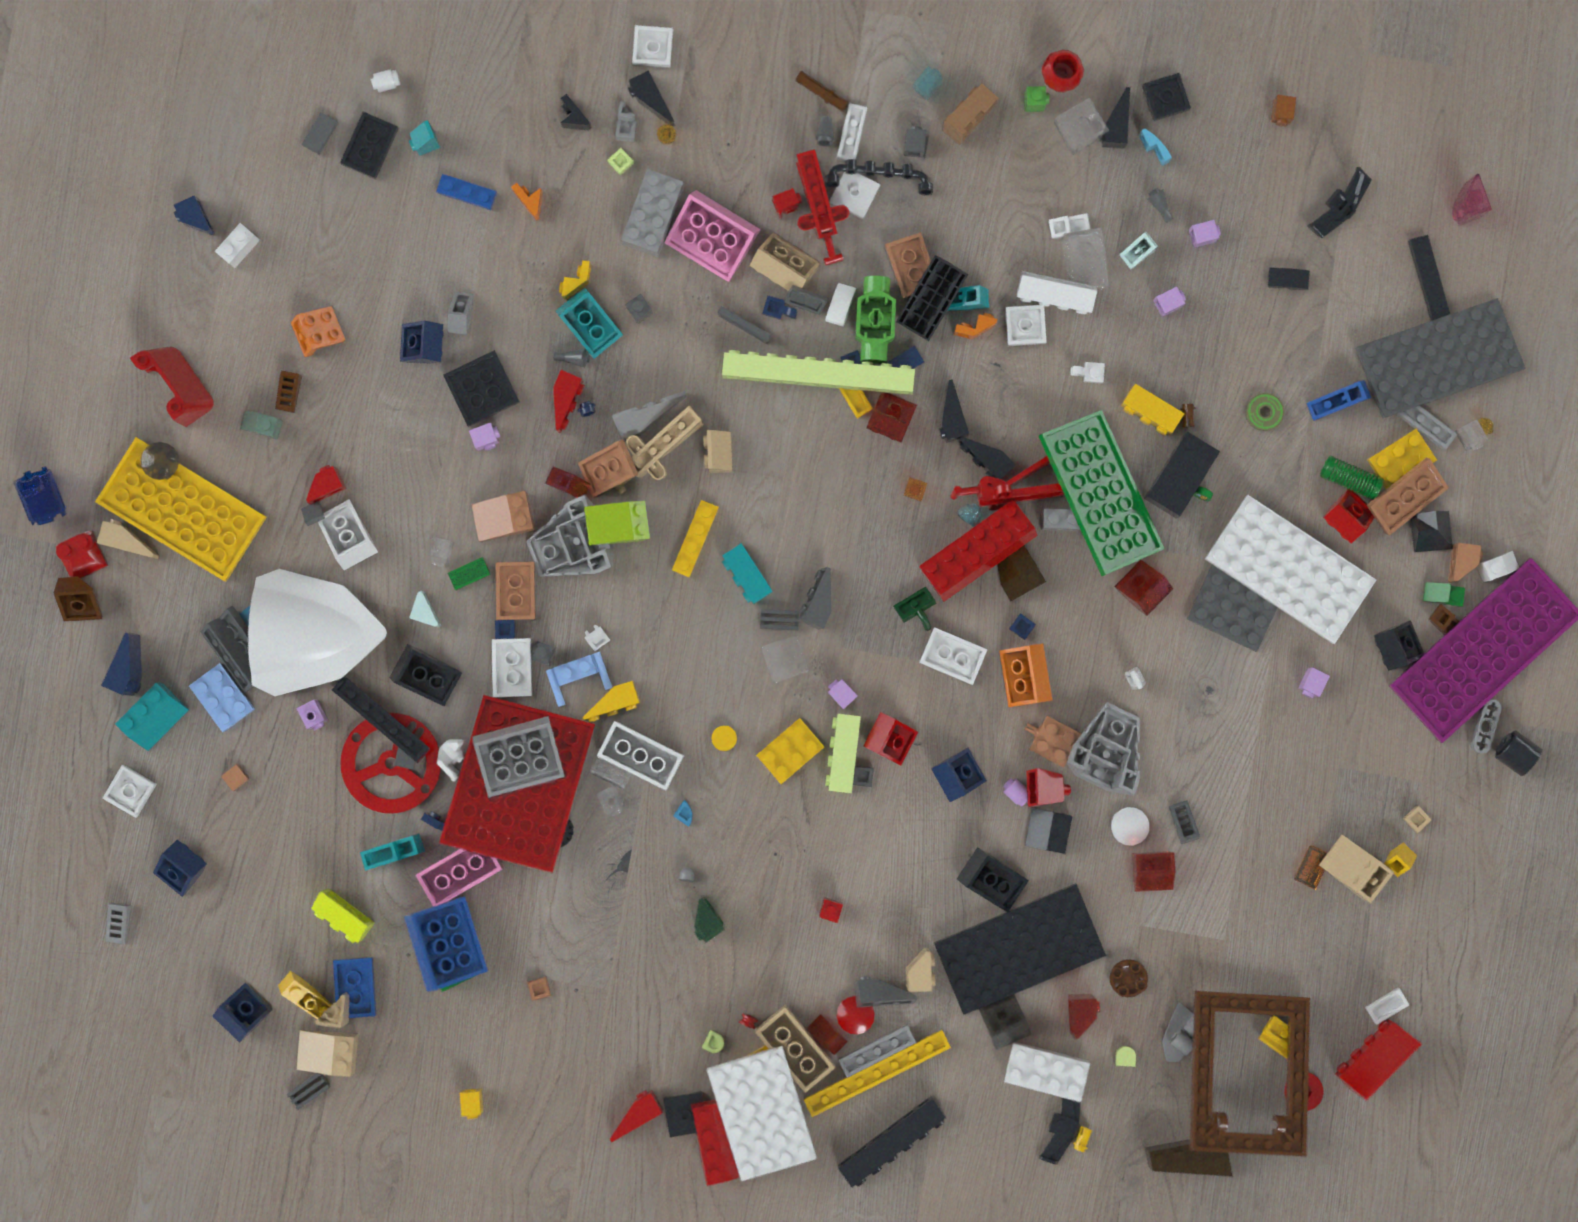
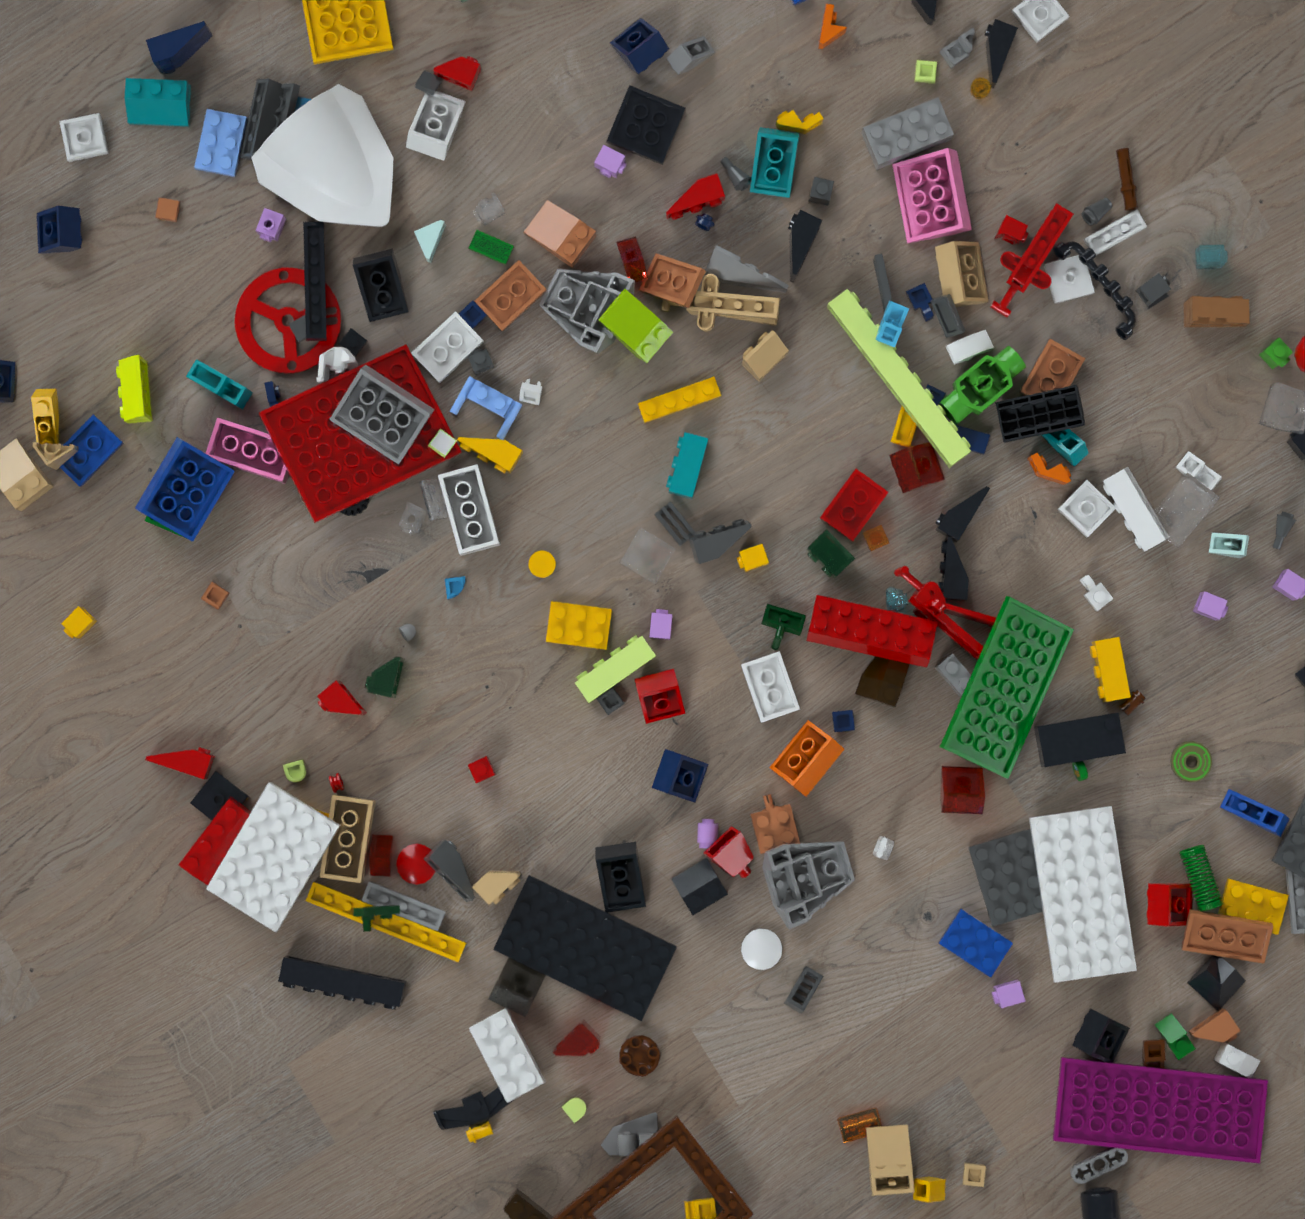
camera: 50 degrees right, 0 degrees up
clear red slope [1132,851,1176,892] -> none
none -> red slope [317,680,367,715]
none -> black plate [339,328,368,357]
none -> dark green plate [353,905,400,932]
none -> white tile [428,429,457,458]
none -> yellow brick [736,544,769,572]
none -> black slope [788,210,822,282]
none -> clear green slope [807,529,855,578]
none -> red plate [820,469,889,542]
none -> medium azure slope [875,300,909,348]
none -> blue plate [938,909,1013,978]

